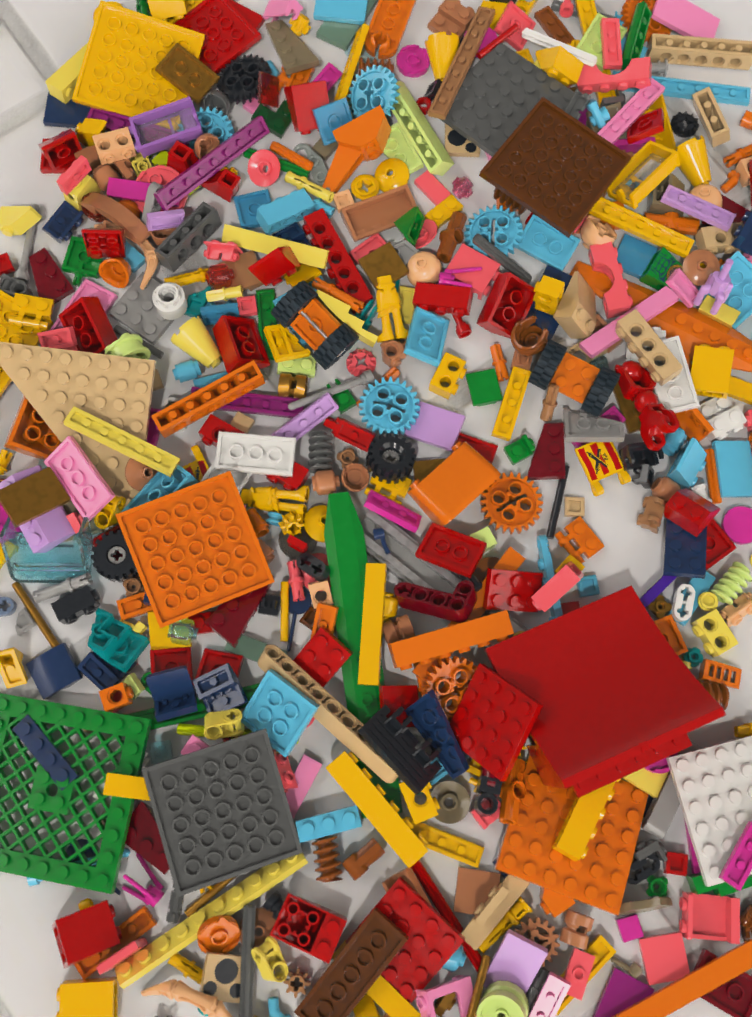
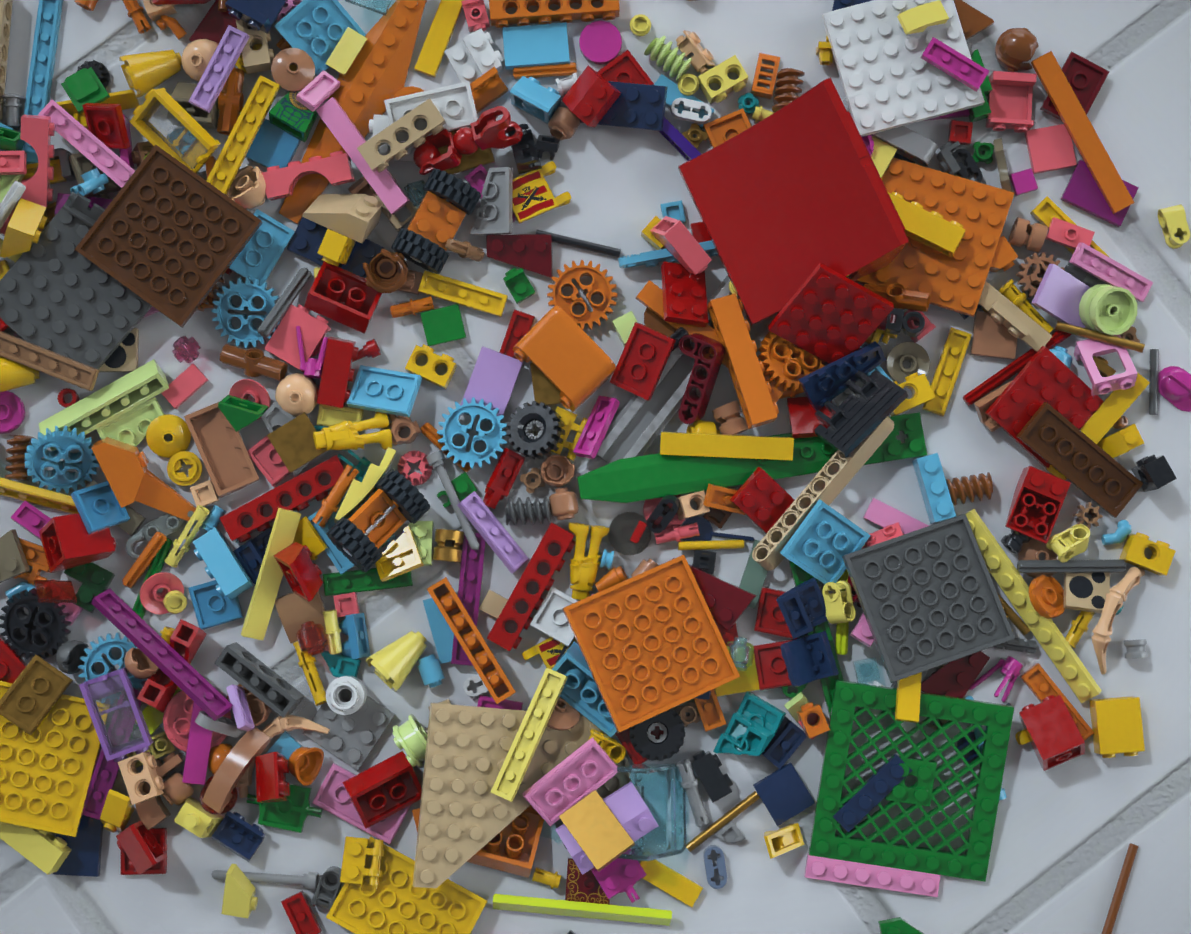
camera: 90 degrees left, 10 degrees up
dark red wing [29,247,75,304] -> none
coral plate [37,326,79,351] -> none
coral plate [56,155,92,195] -> none
coral plate [66,512,87,534] -> none
coral tile [96,937,149,975] -> none
dark grey bar [113,325,164,359] -> none
light yellow hand [119,619,148,635] -> none
coral hinge [203,240,244,262] -> none
red slope [212,315,270,374] -> none
white tile [214,431,296,477] -> none
yellow gear [278,511,305,536] -> none
yellow dish [304,505,327,542] -> none
yellow brick [326,751,428,868] -> none
dark orange piece [341,838,385,881] -> none
dark blue hand [373,528,391,555] -> none
black tile [424,79,442,101] -> none
yellow plate [424,194,463,229] -> none
orange plate [554,516,604,564] -> none
tan tile [564,497,585,518] -> none
dark tan hand [611,957,643,978] -> none
medium nougat piece [637,496,666,533] -> none
medium azure brick [662,428,687,456] -> none
yellow brick [691,344,734,399] -> none
tan brick [692,87,730,148] -> none
lavender plant [693,258,734,315] -> none
none -> green piece [61,67,110,114]
none -> light yellow tile [163,590,187,614]

